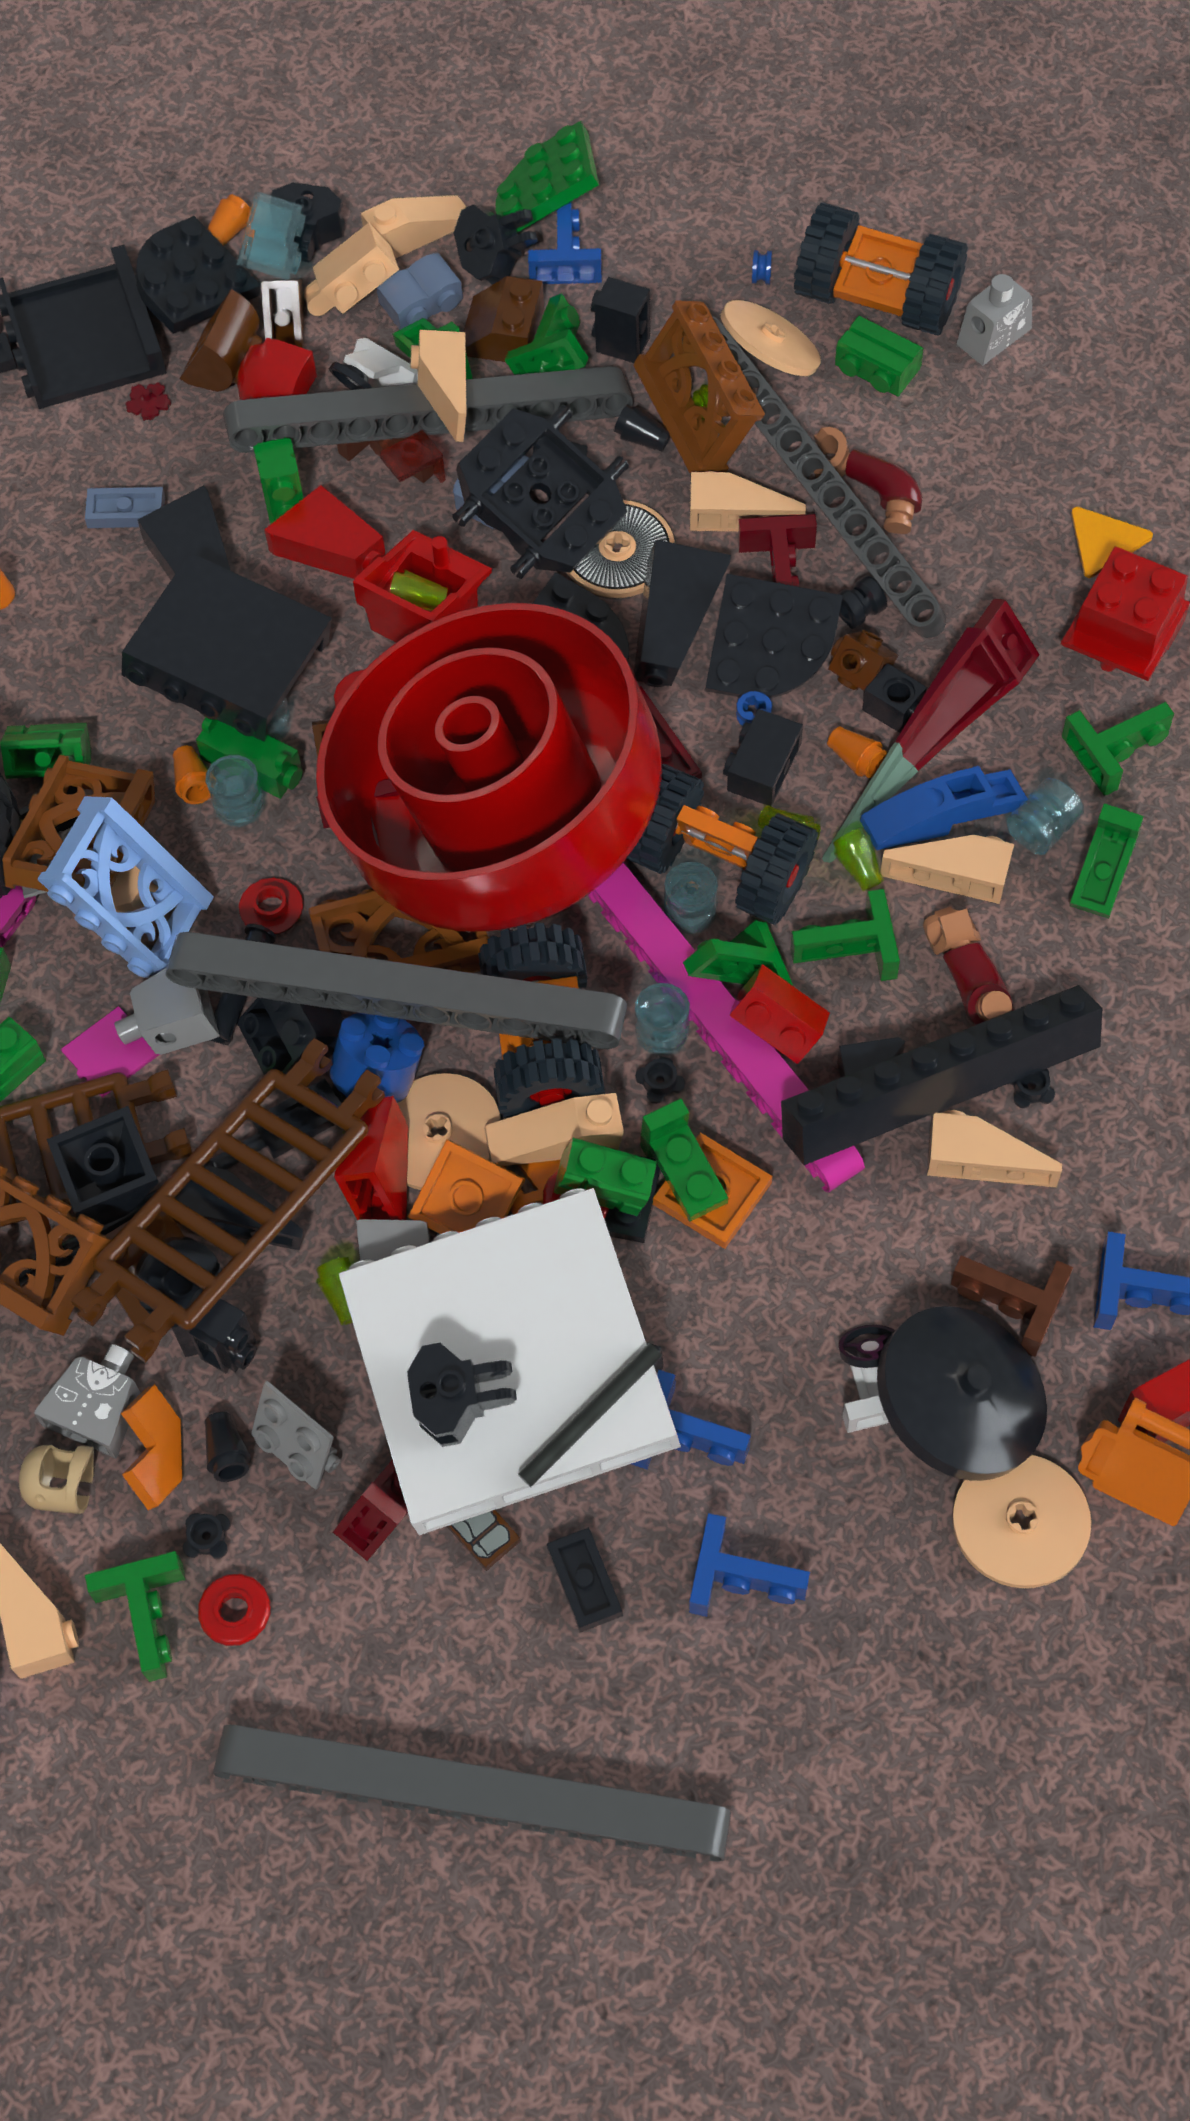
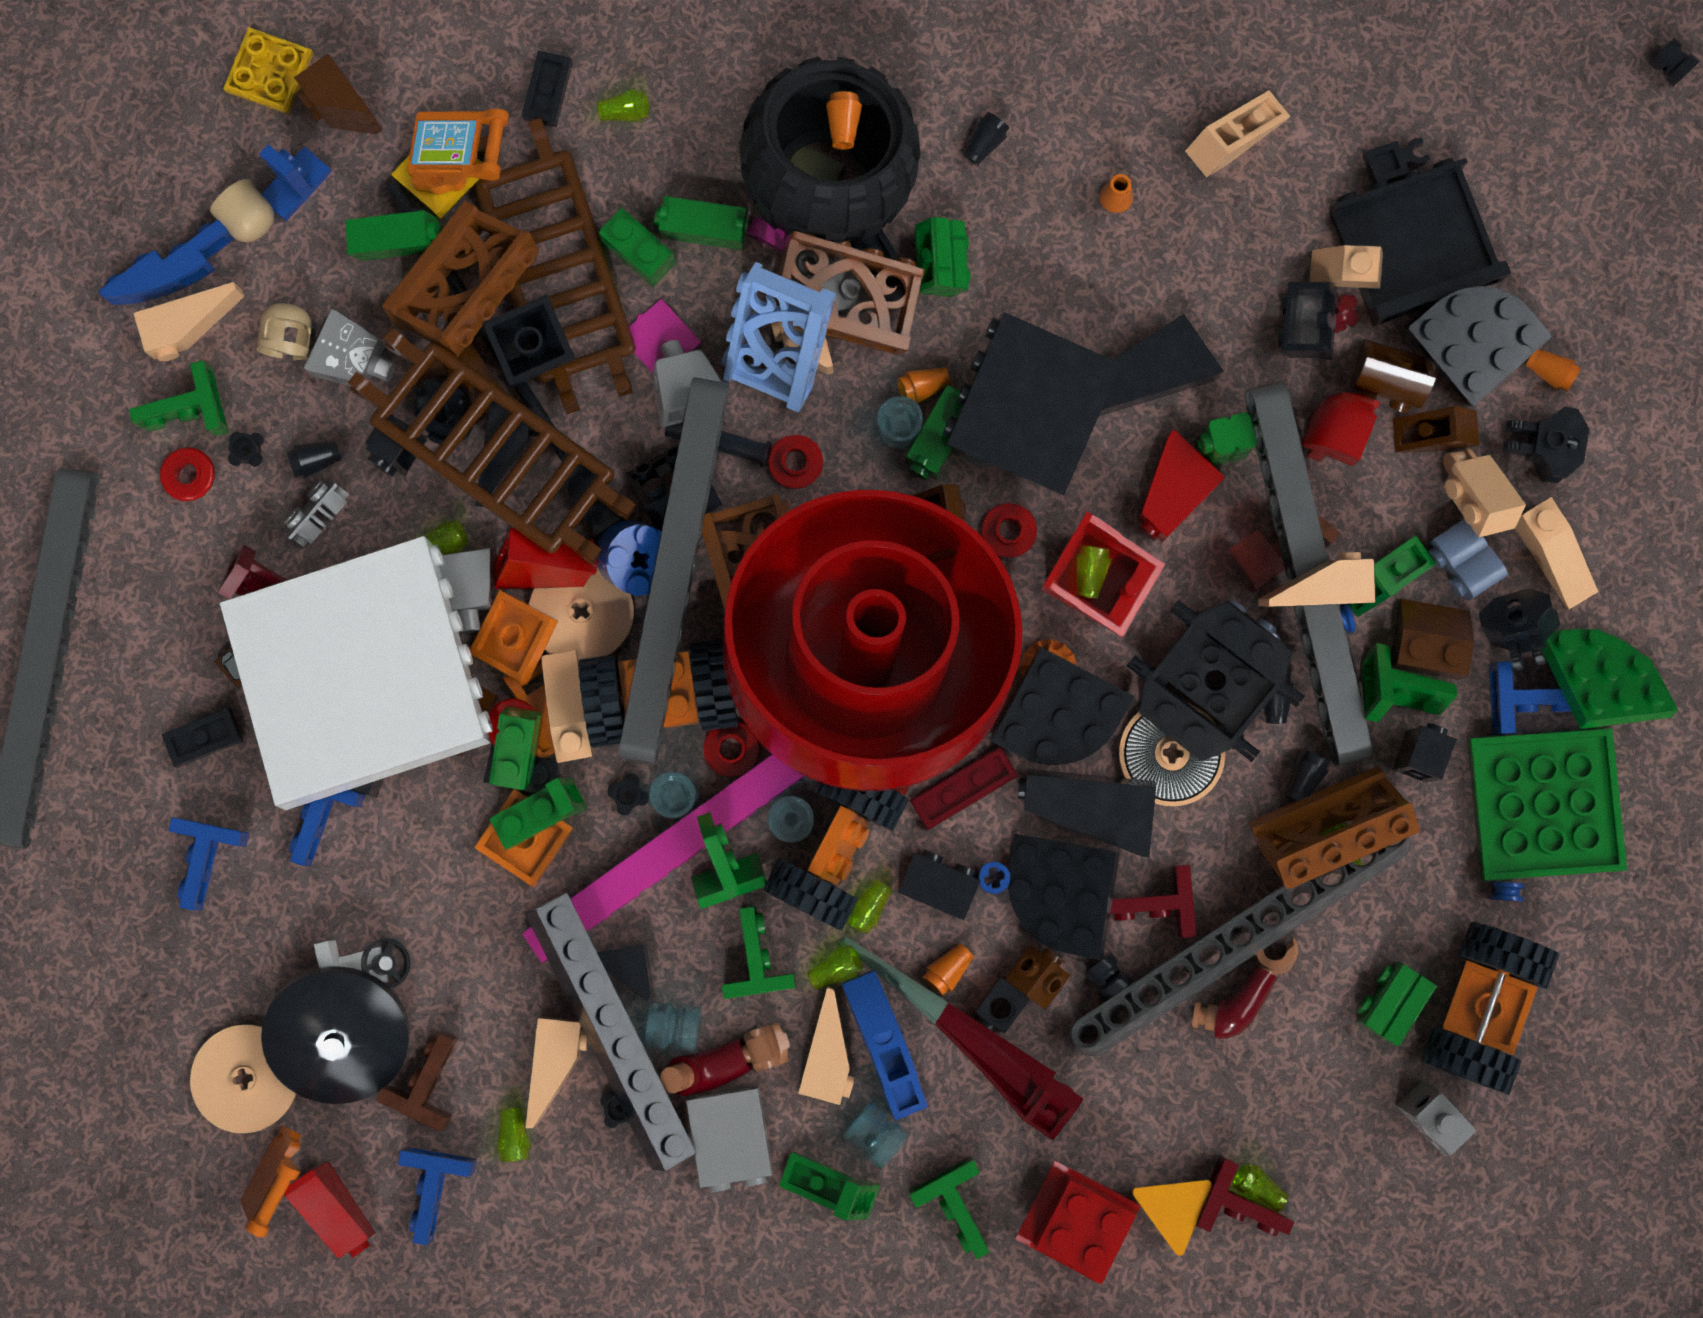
camera: 90 degrees right, 20 degrees up
sand blue plate [85,487,165,528] -> none
orange tile [121,1384,182,1510] -> none
clear light blue brick [237,192,305,280] -> none
white piece [329,338,417,390] -> none
black hinge [407,1343,517,1447] -> none
pearl dark grey bar [518,1343,662,1487] -> none
light nougat slope [690,471,806,531] -> none
light nougat piece [721,300,821,376] -> none
red brick [729,964,830,1064] -> none
none -> clear neon green cone [496,1108,532,1163]
none -> clear light blue wheel [645,1001,702,1054]
none -> light grey brick [686,1086,773,1192]
none -> red piece [703,722,759,777]
none -> dark red bracket [1196,1155,1295,1237]
none -> clear neon green cone [1233,1163,1289,1212]
none -> black window [1278,282,1338,361]
none -> light nougat slope [1309,245,1383,289]
none -> green plate [1467,728,1627,881]

